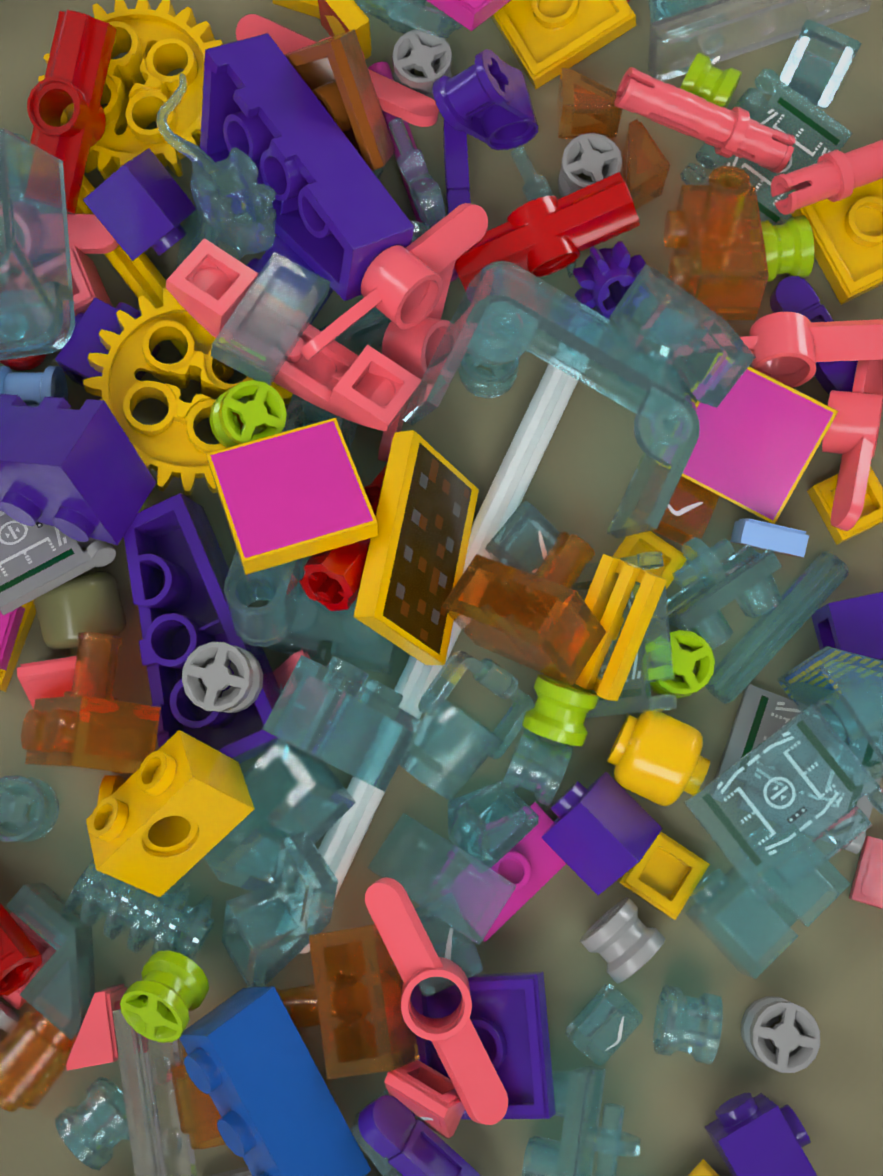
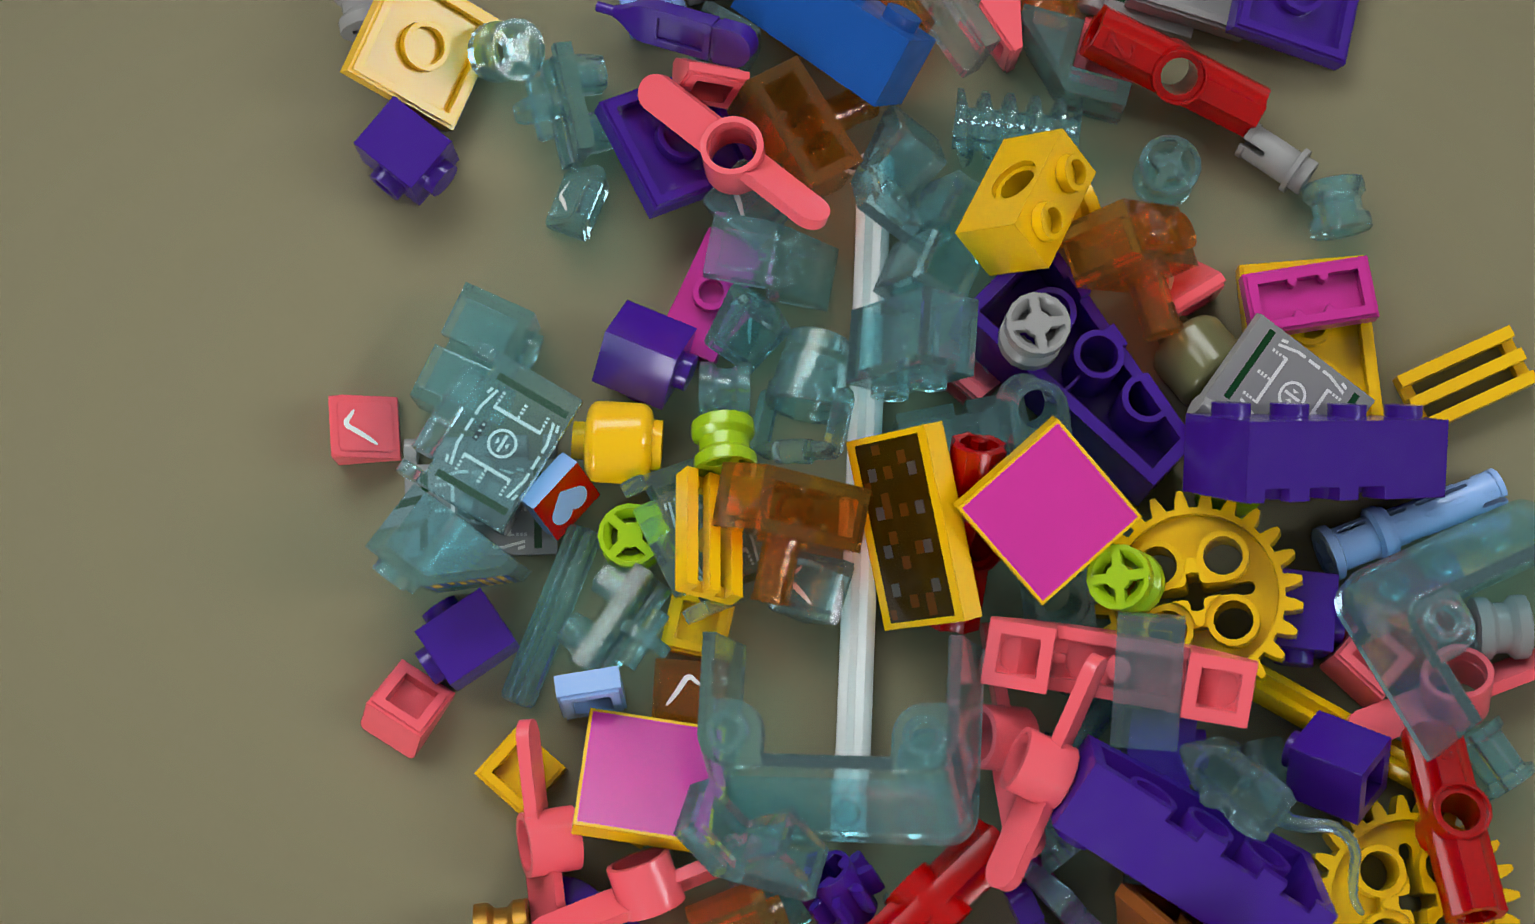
camera: 160 degrees right, 0 degrees up
lime wheel [120,950,209,1043] -> none
light grey wheel [580,897,665,984] -> none
yellow tile [617,832,710,920] -> none
clear light blue wheel [653,984,723,1064] -> none
light grey wheel [741,996,820,1073] -> none
none -> tile [519,452,600,541]

